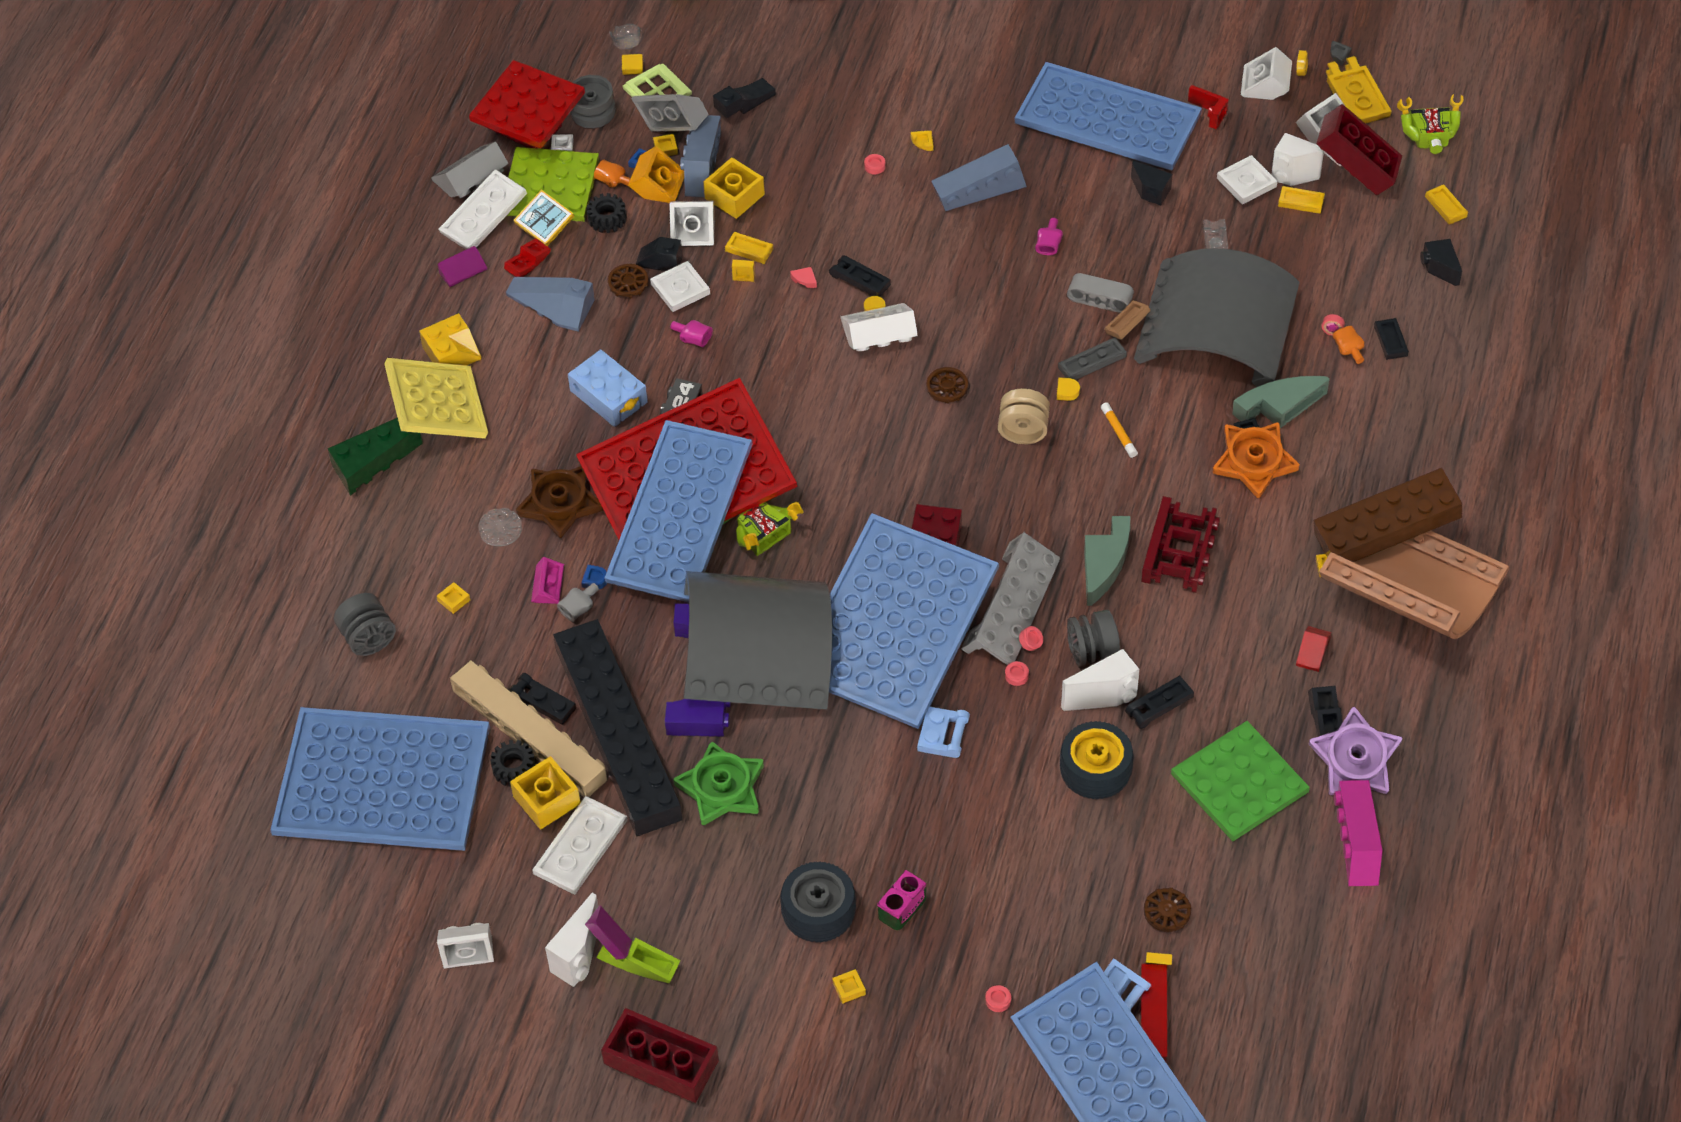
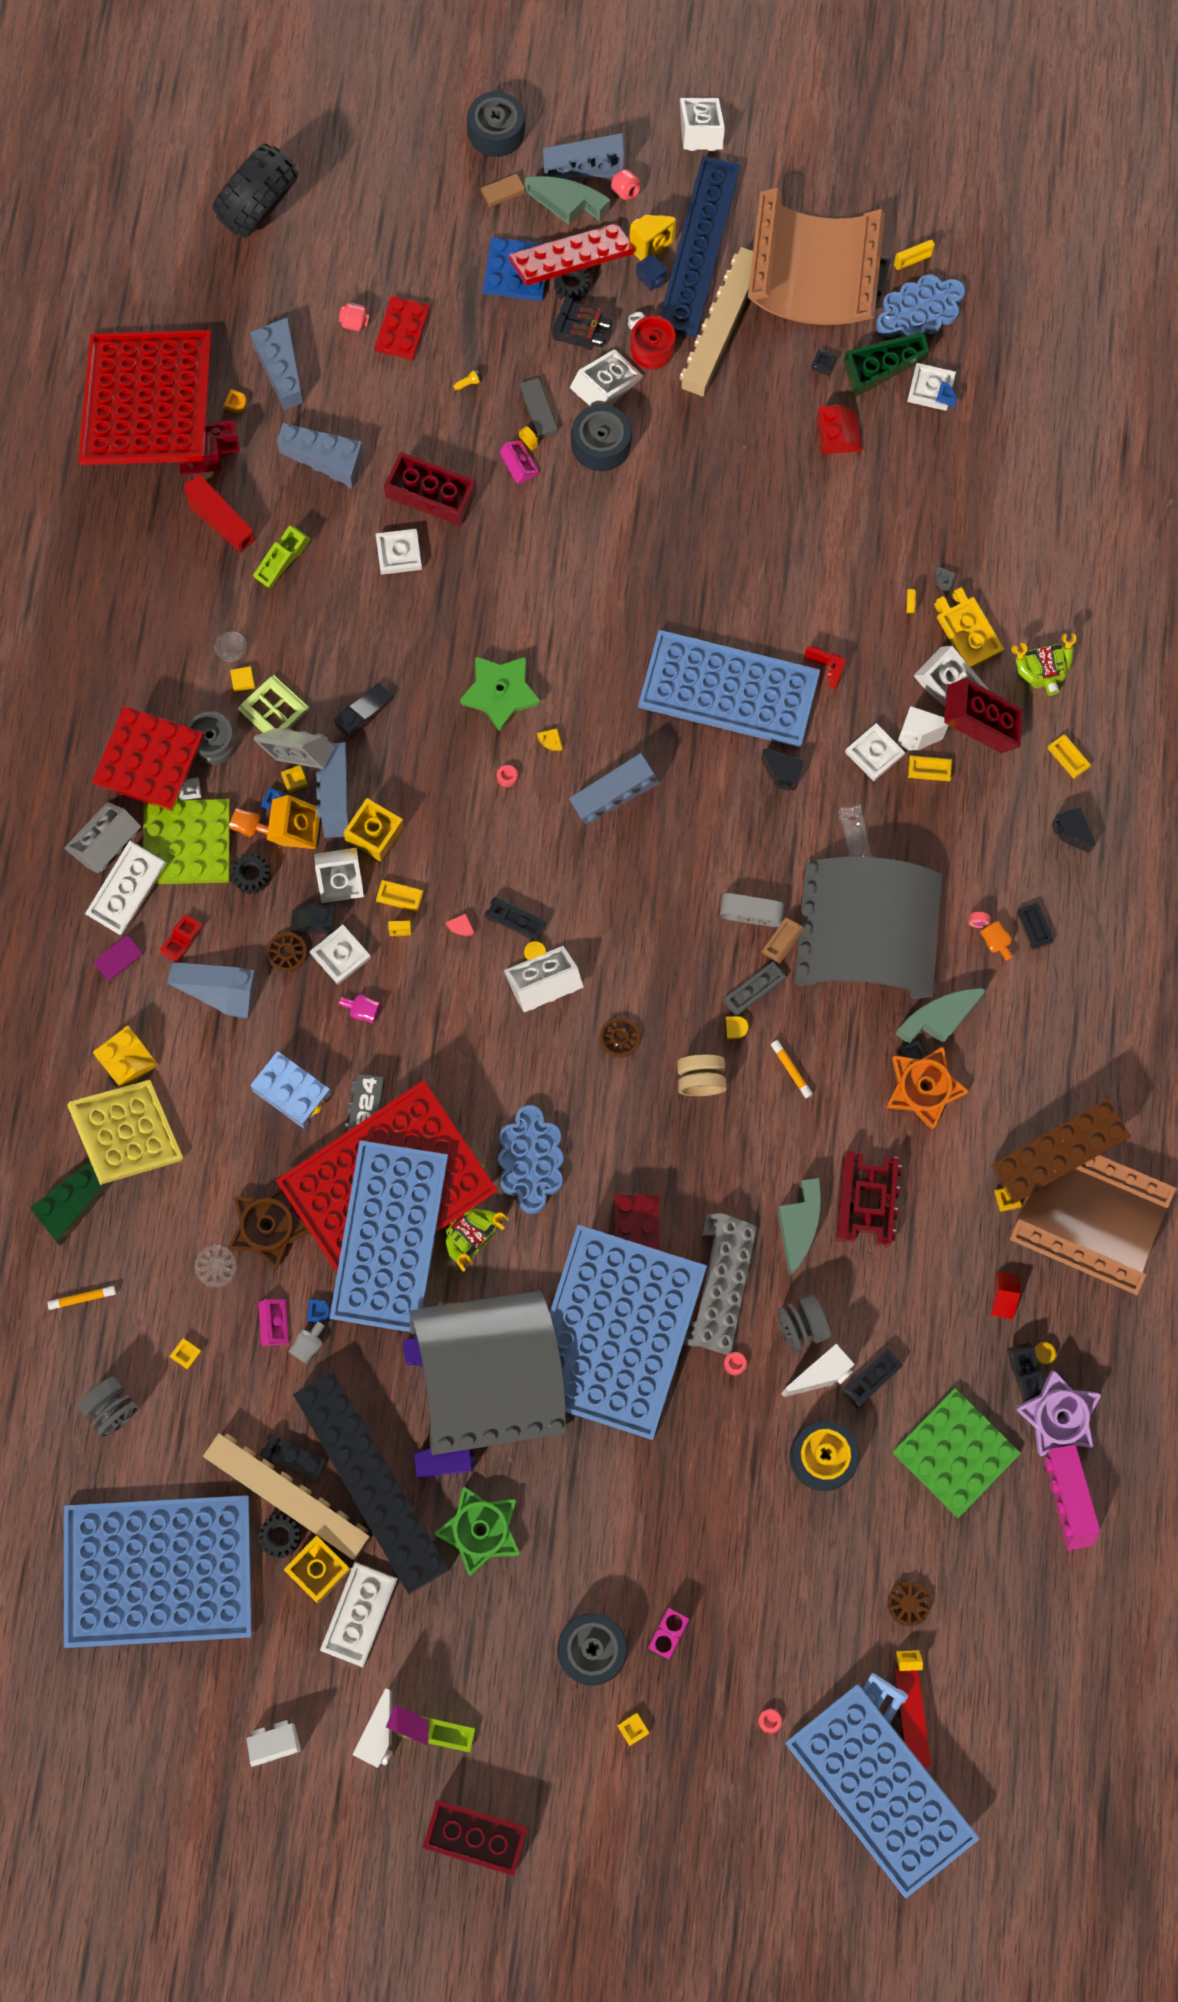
camera: 15 degrees left, 20 degrees up
tile [513,190,574,246] -> none
light blue plate [917,707,970,758] -> none
coral tile [1019,626,1043,651] -> none
dark pink piece [1035,218,1063,255] -> none
white slope [1241,47,1292,100] -> none
none -> light orange bar [47,1286,116,1310]
none -> bright green plate [460,657,540,731]
none -> medium blue plate [498,1105,564,1214]
none -> yellow tile [1034,1342,1056,1365]

